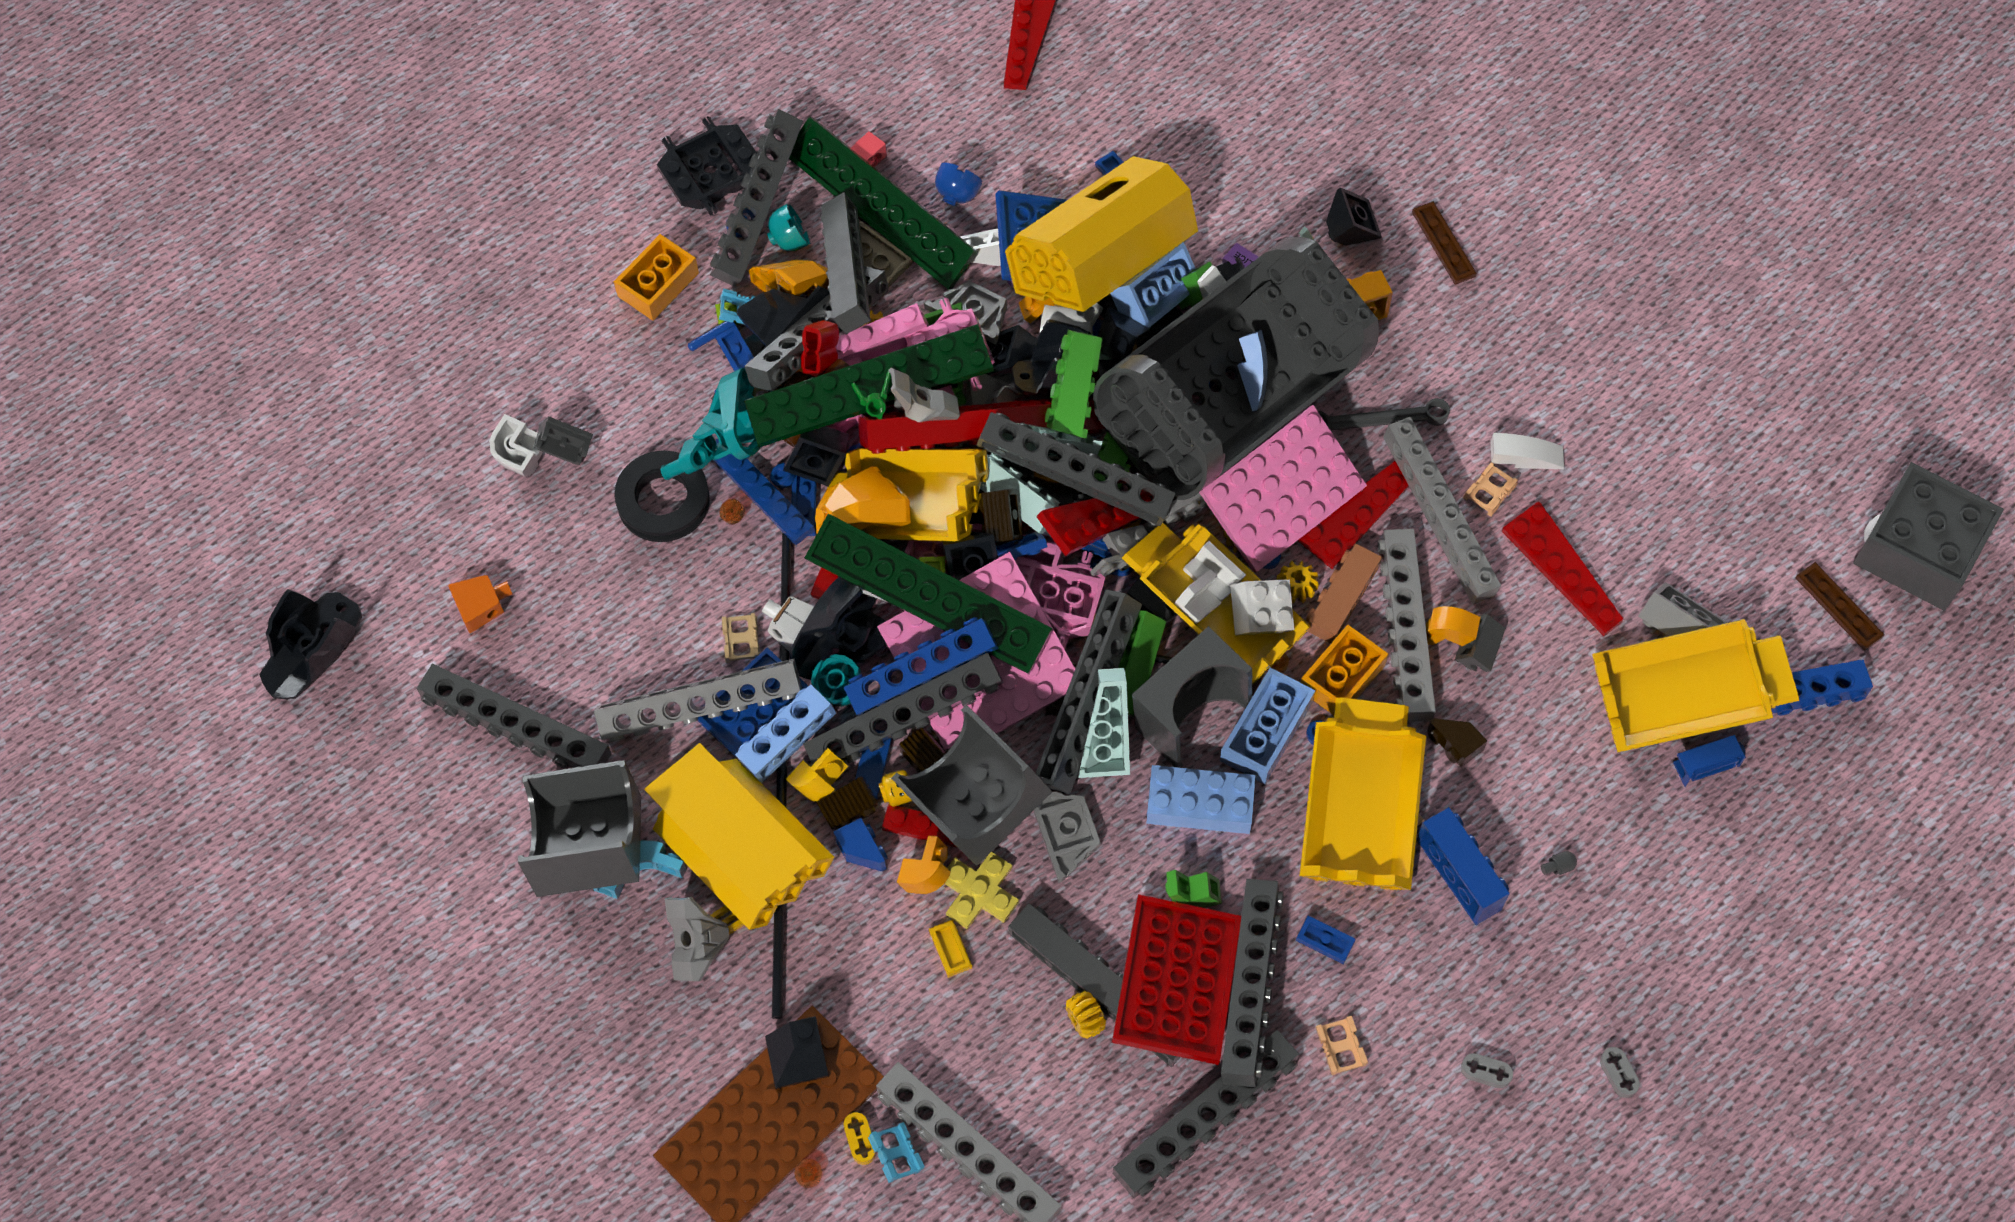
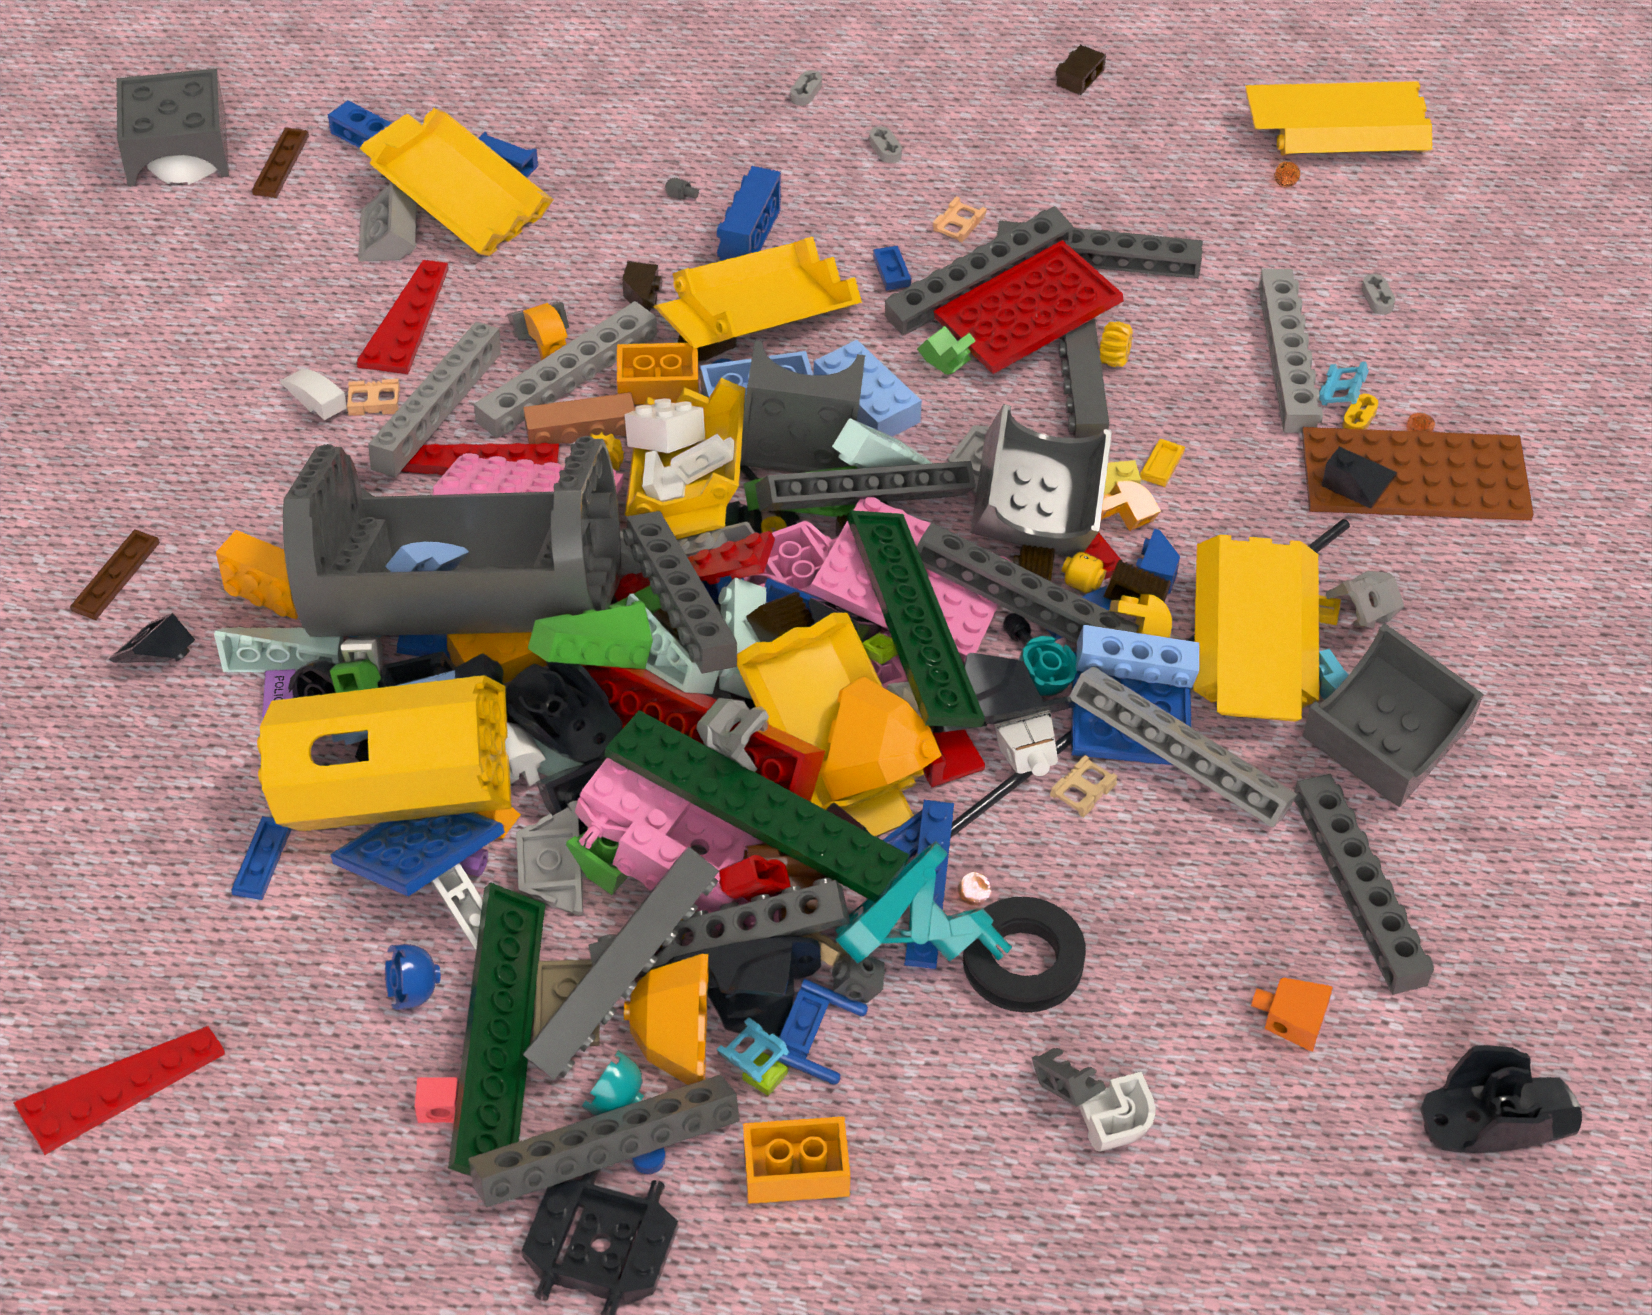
camera: 135 degrees left, 15 degrees down
blue brick [844,617,998,716] -> none
green plant [851,369,892,419] -> none

